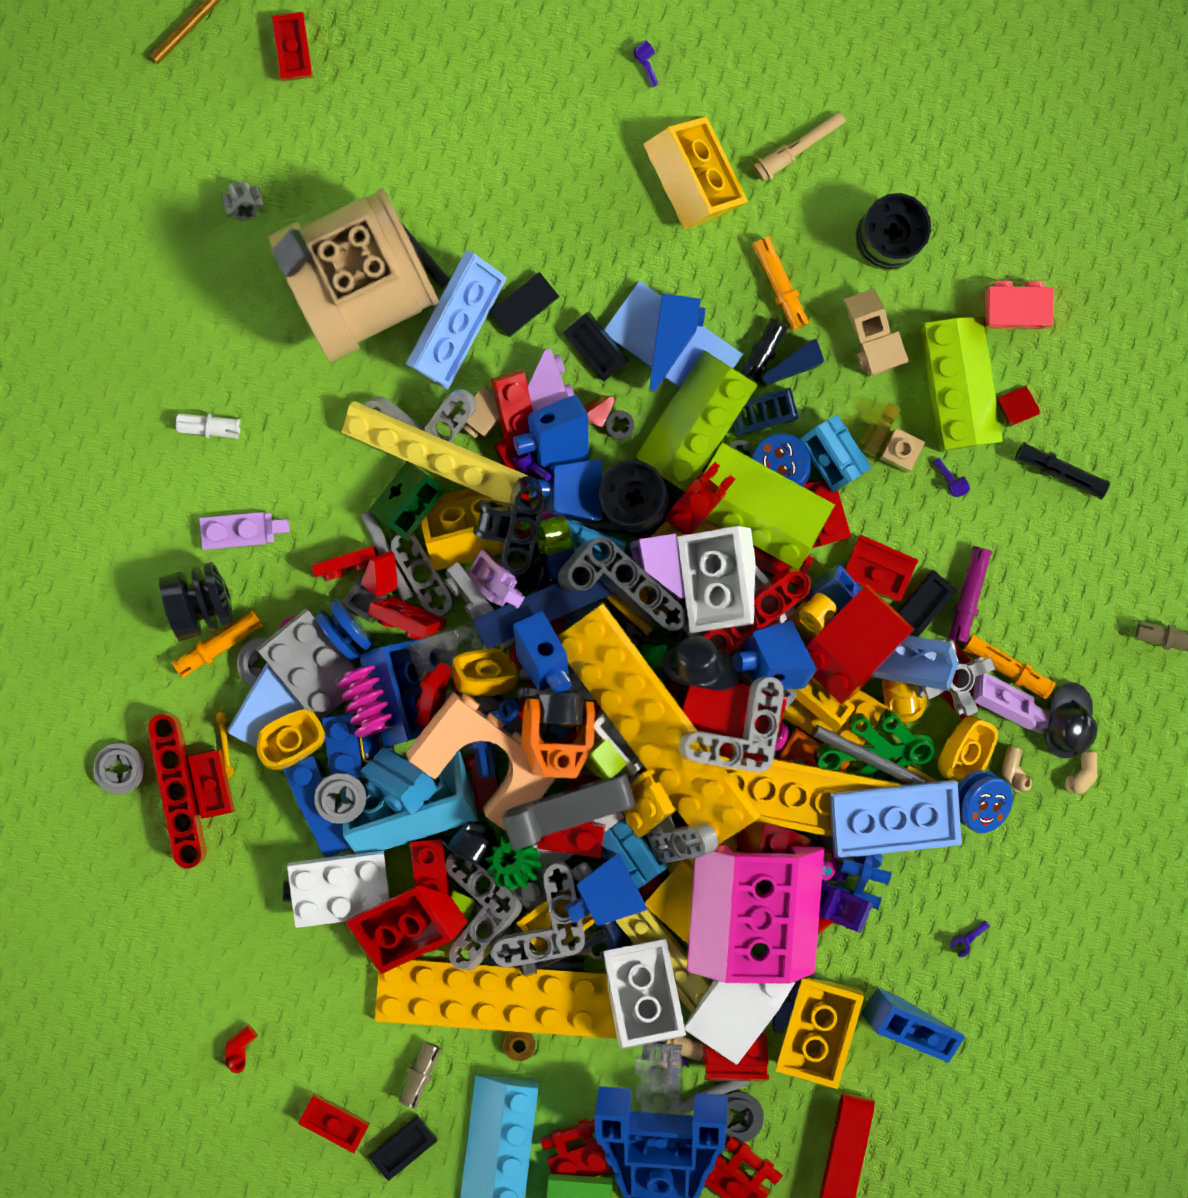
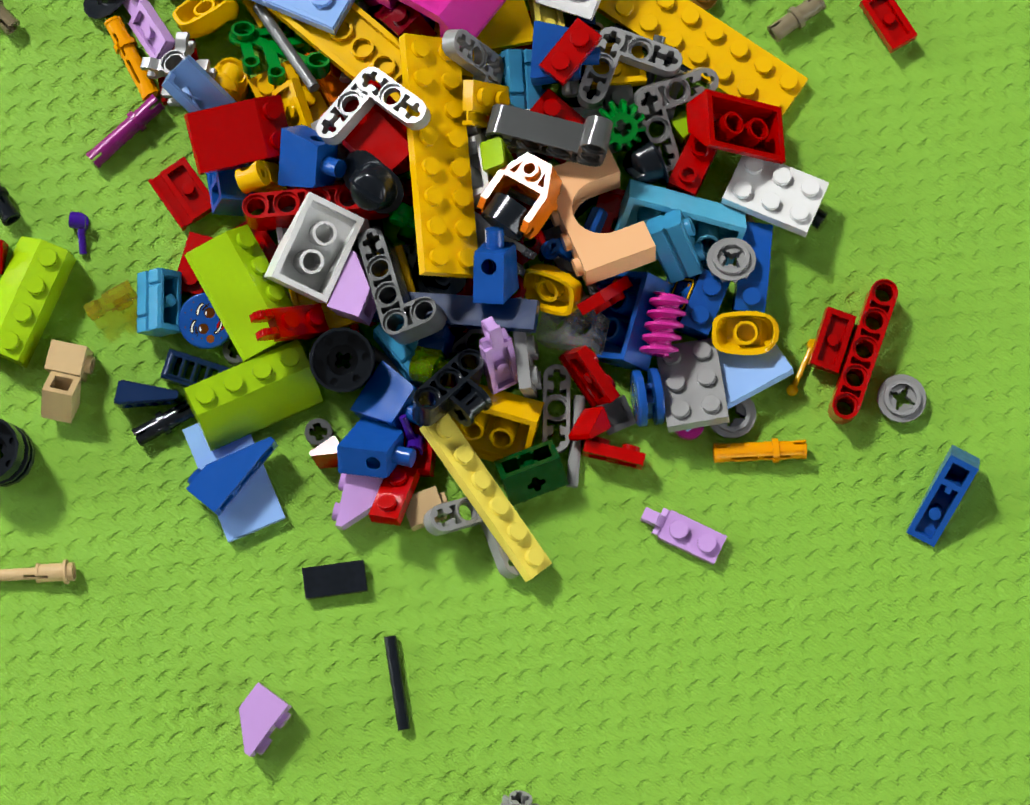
camera: 145 degrees left, 10 degrees down
black wheel [159,562,233,641] -> none
white axle [176,413,241,439] -> none
red arm [225,1024,258,1073] -> none
tan cylinder [268,187,439,363] -> none
black tile [272,229,313,277] -> none
light blue tile [406,250,507,389] -> none
black tile [563,311,629,382] -> none
dark purple hand [633,40,659,87] -> none
yellow slope [643,117,748,230] -> none
light orange pin [751,236,810,331] -> none
tan brick [878,428,925,473] -> none
black tile [897,570,958,637] -> none
none -> lavender slope [239,682,291,757]
none -> red plate [539,17,602,87]
none -> blue slope [906,445,980,547]

